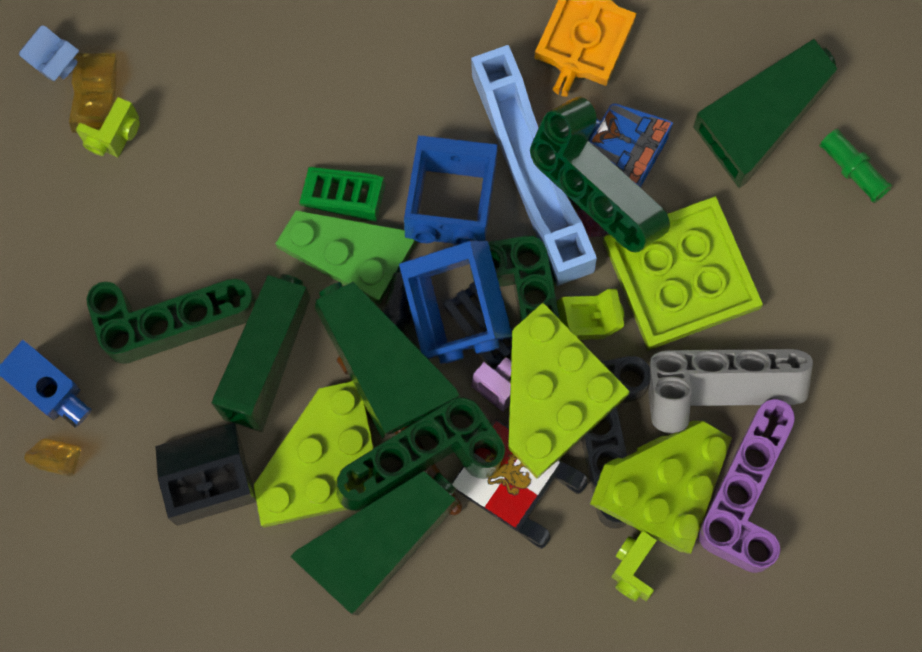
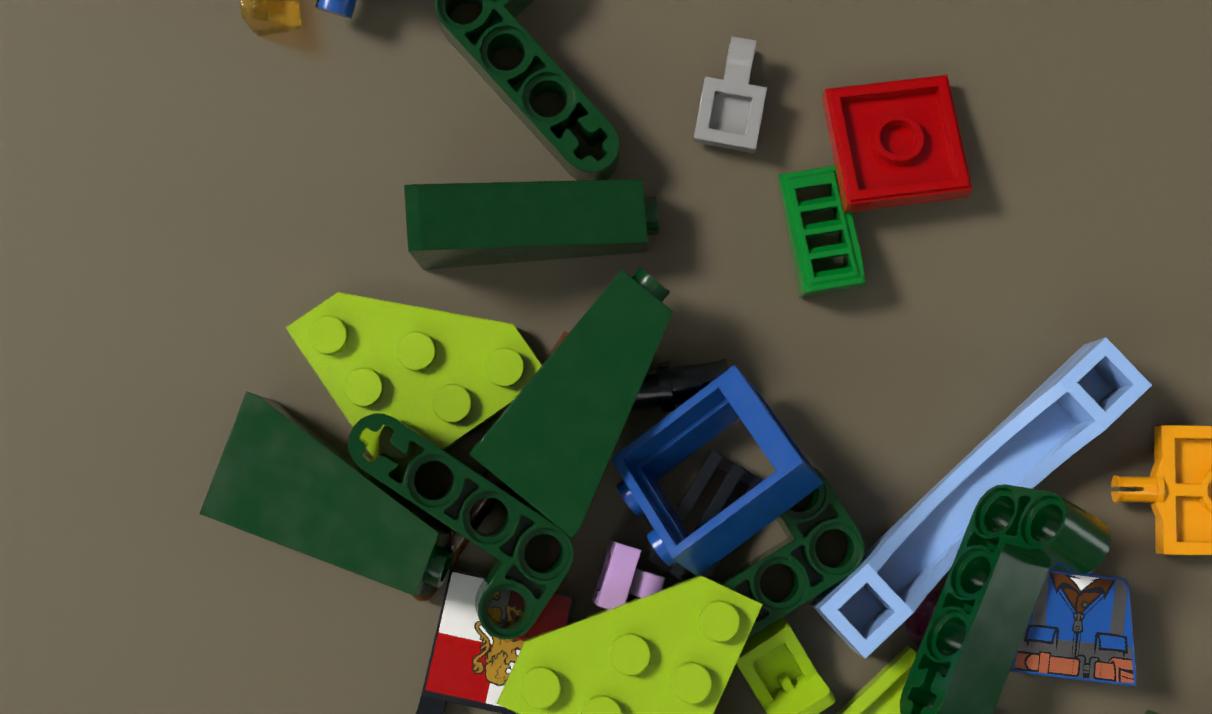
camera: 65 degrees right, 10 degrees up
black slope [155,423,257,526] -> none
bright green wing [275,210,417,304] -> none
blue window [404,135,498,246] -> none
none -> light grey plate [693,36,767,153]
none -> red plate [822,75,973,213]

